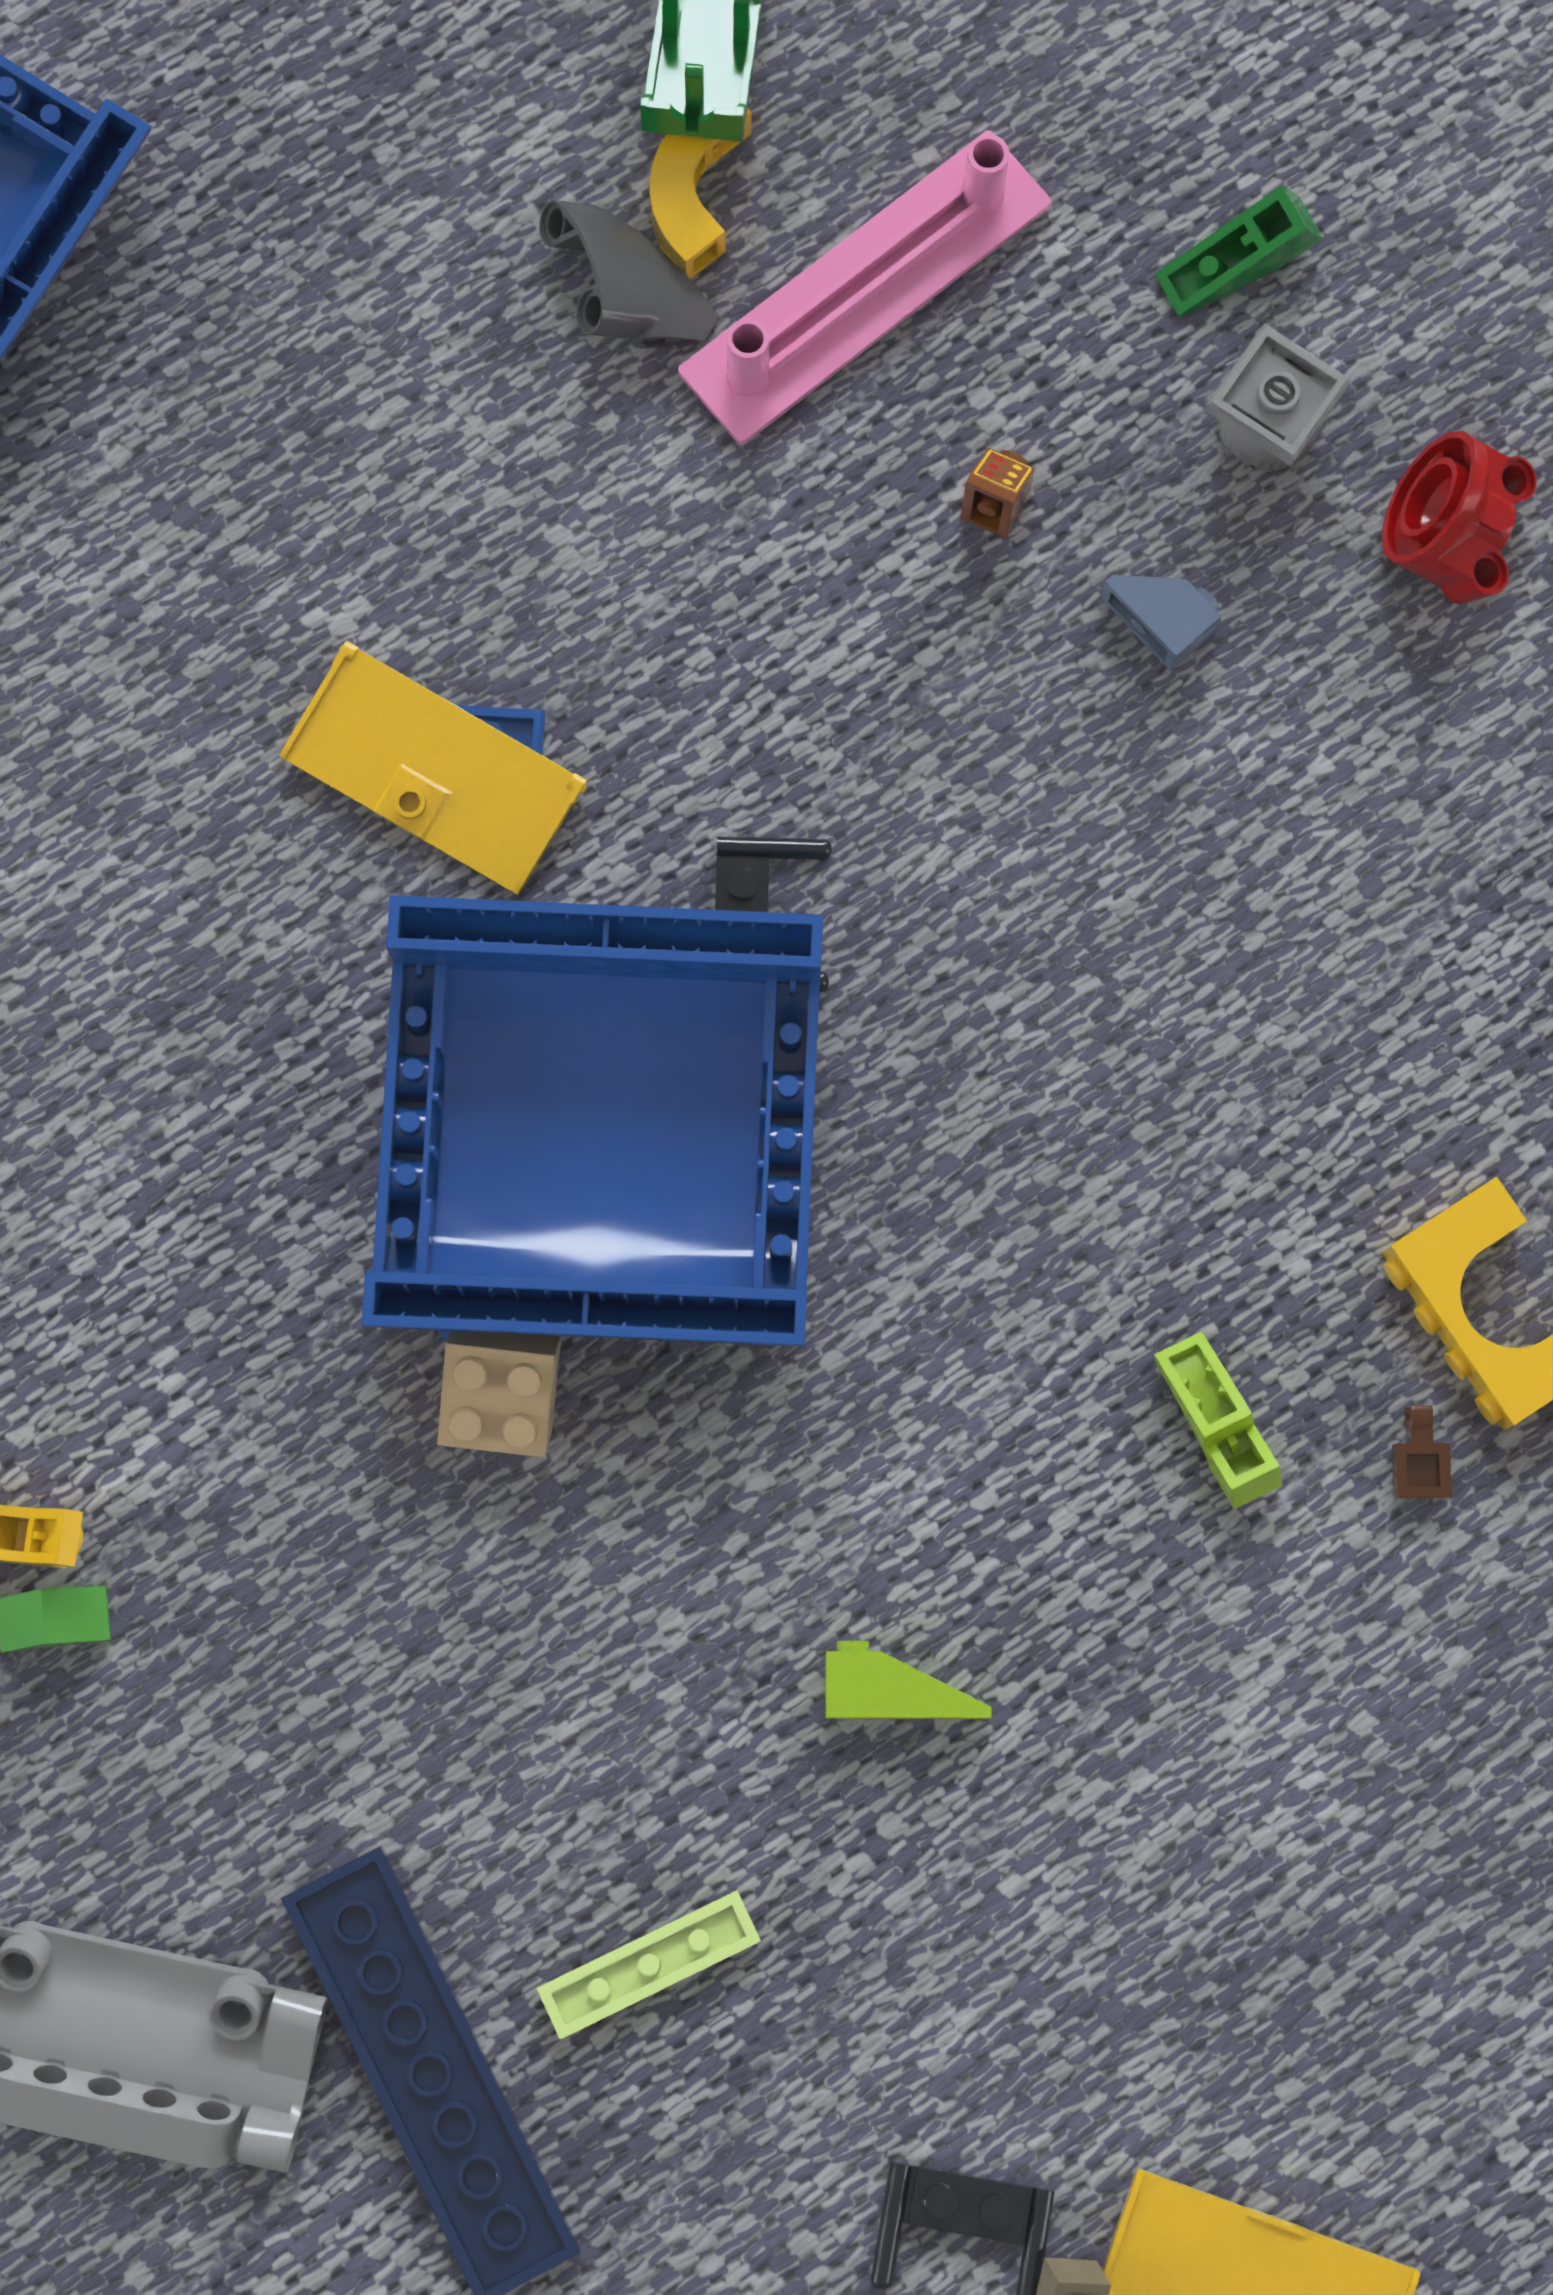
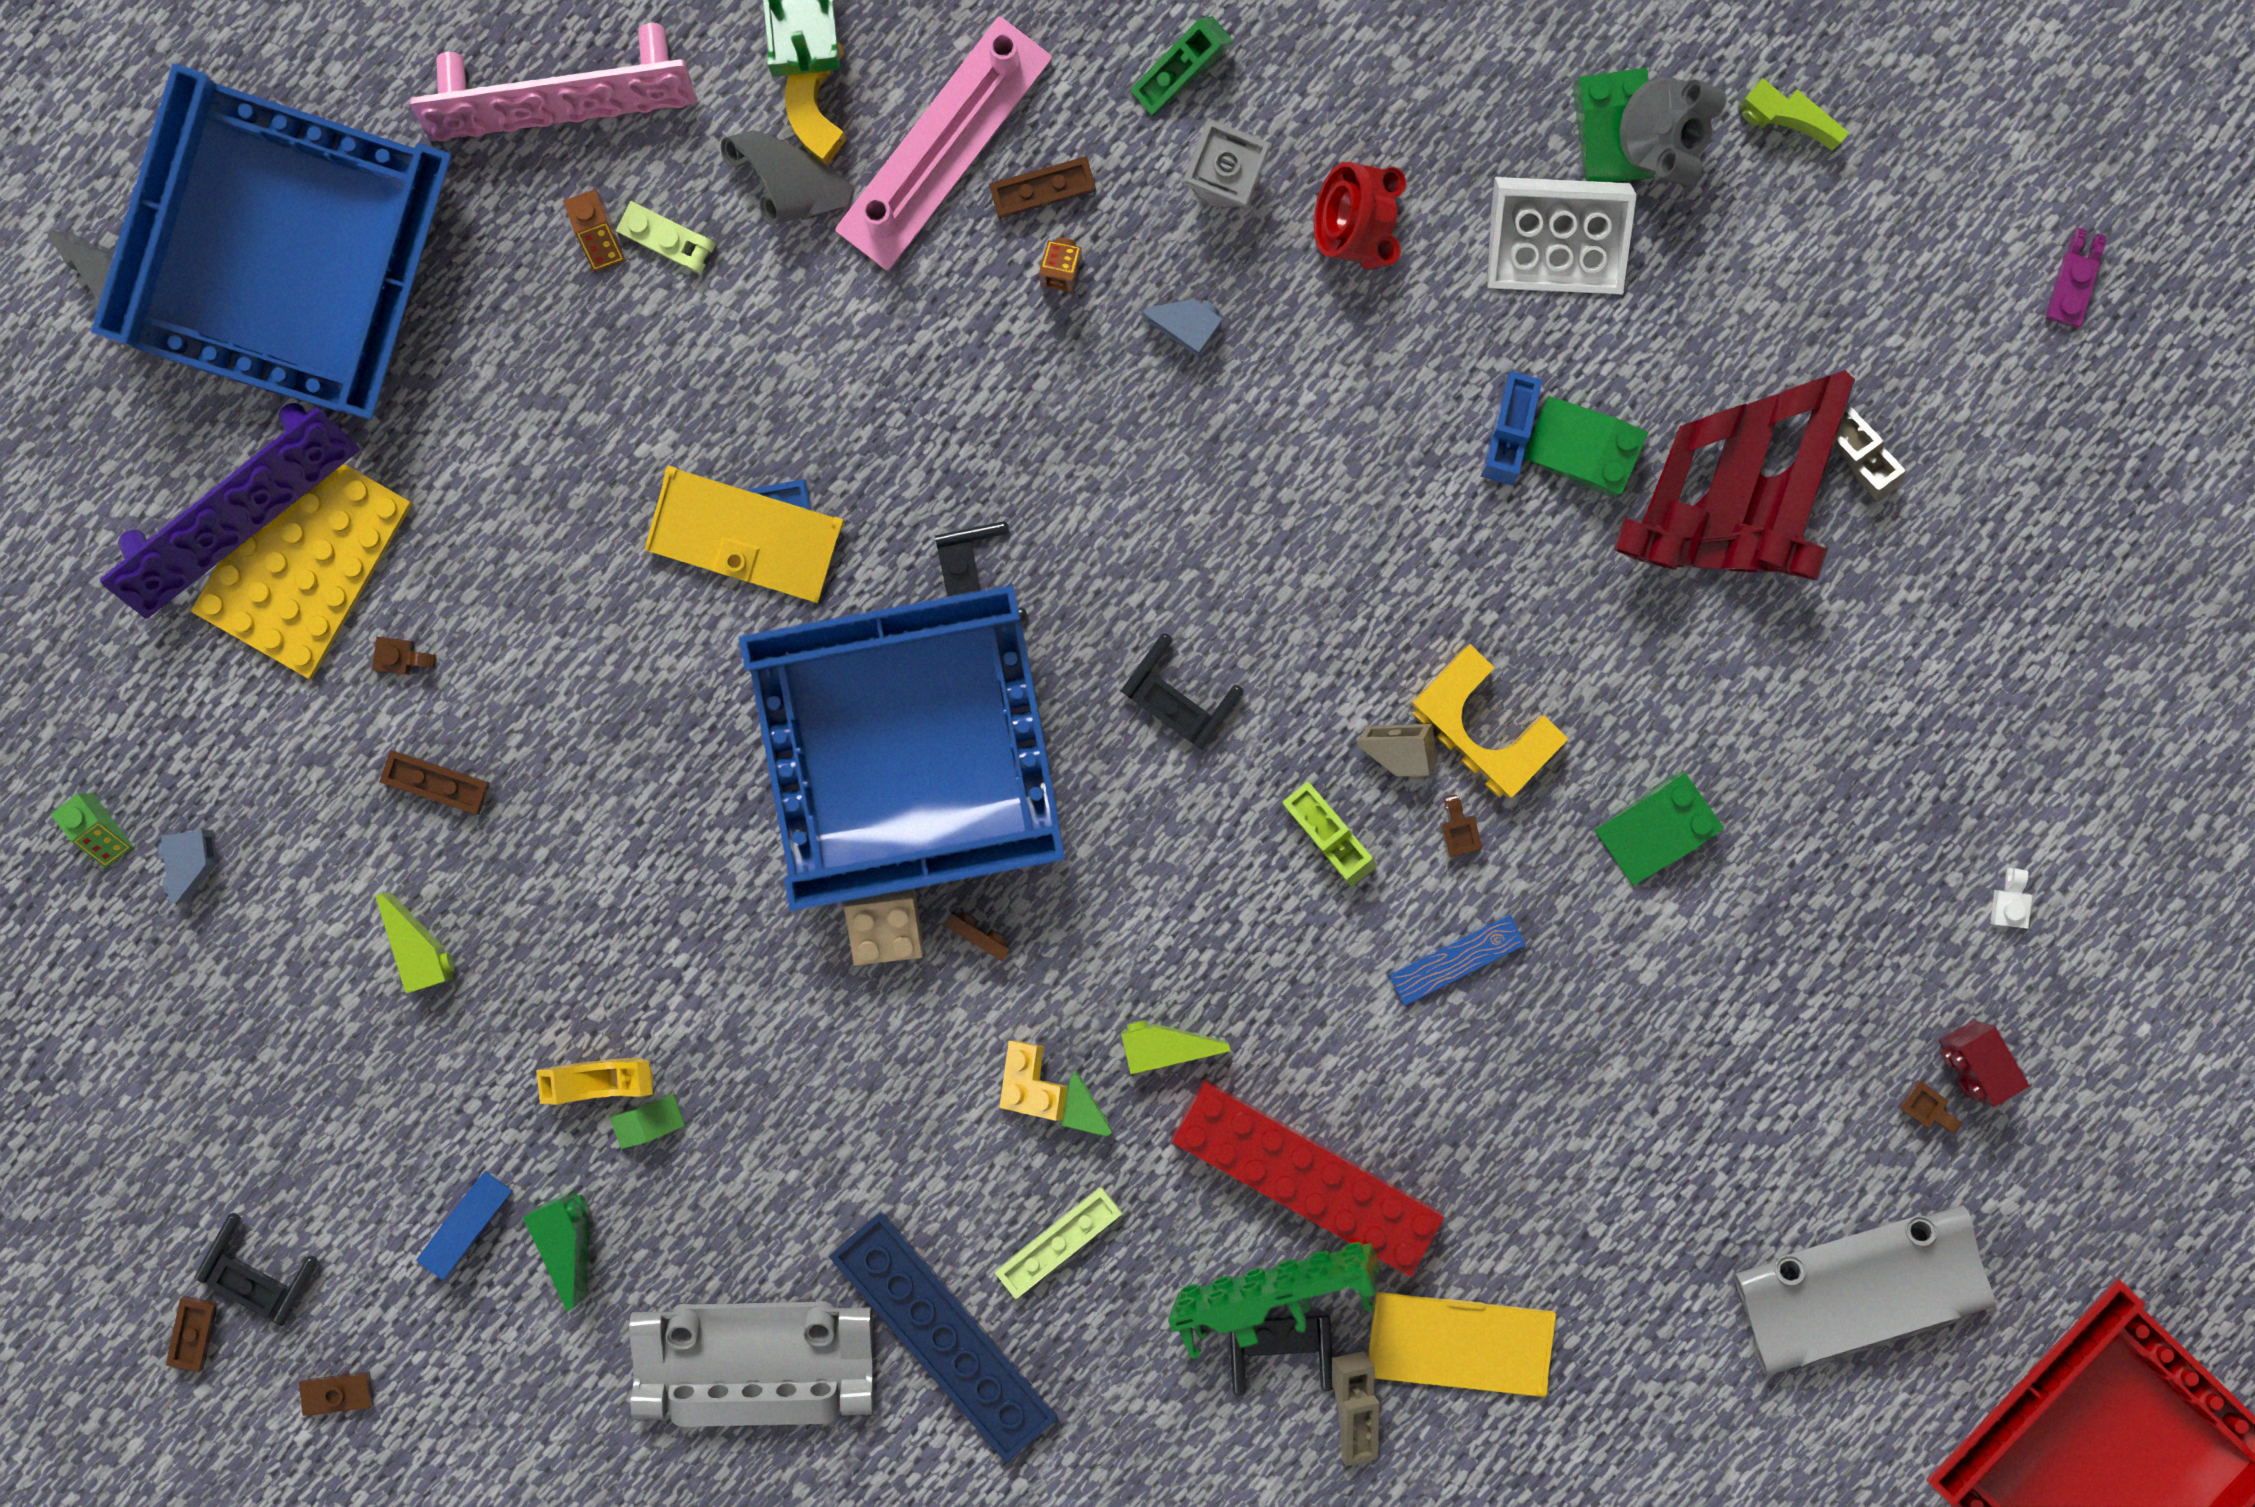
camera: 10 degrees left, 10 degrees up
none -> bright pink piece [410,23,697,142]
none -> dark orange slope [563,189,626,273]
none -> yellowish green plate [616,201,716,274]
none -> reddish brown plate [945,911,1011,961]
none -> reddish brown plate [989,156,1096,219]
none -> yellow plate [999,1040,1068,1121]
none -> bright green slope [1059,1071,1112,1136]
none -> black plate [1120,633,1244,751]
none -> green piece [1168,1242,1380,1359]
none -> red brick [1171,1078,1445,1277]
none -> dark tan slope [1358,724,1438,779]
none -> blue tile [1388,914,1526,1006]

